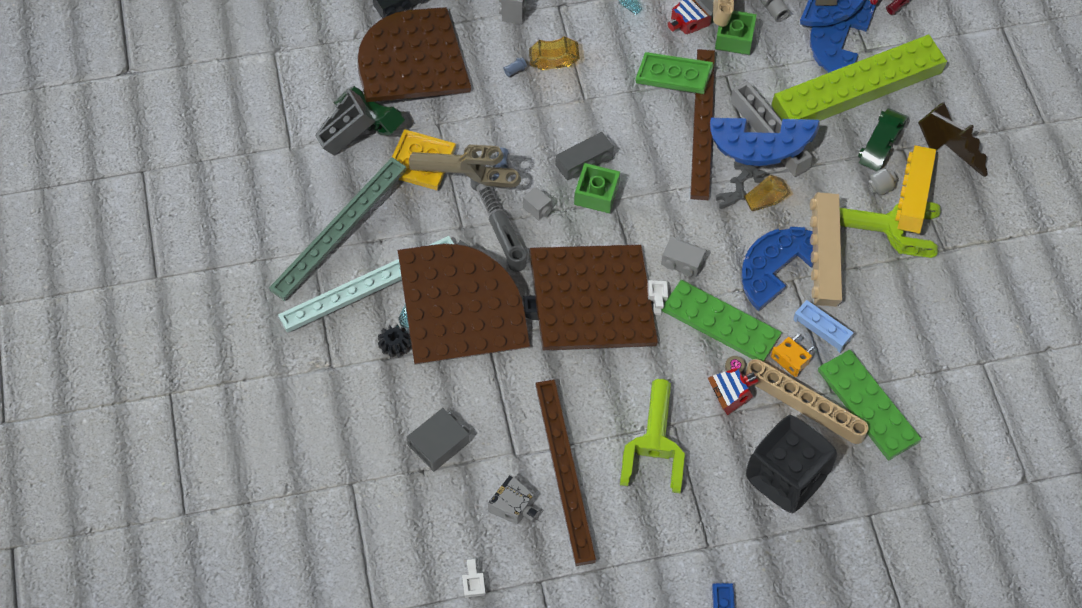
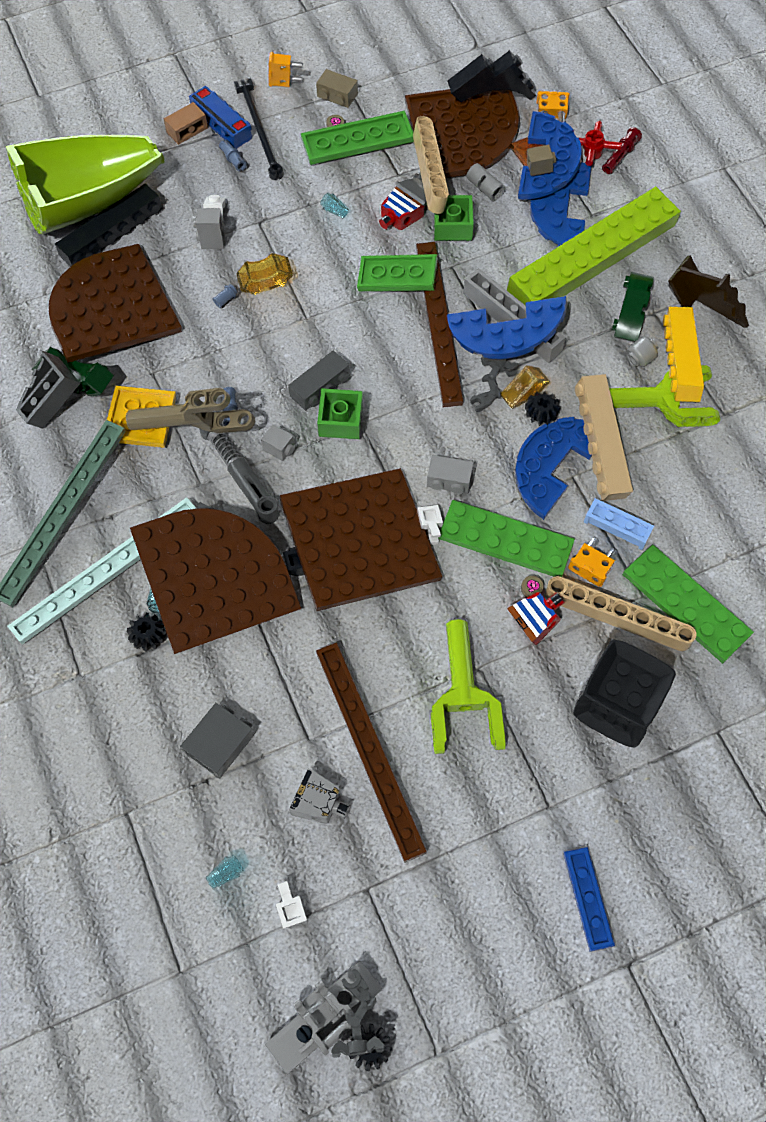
camera: 10 degrees left, 5 degrees up
none -> clear light blue cone [206,855,244,889]
none -> black gear [525,391,560,426]

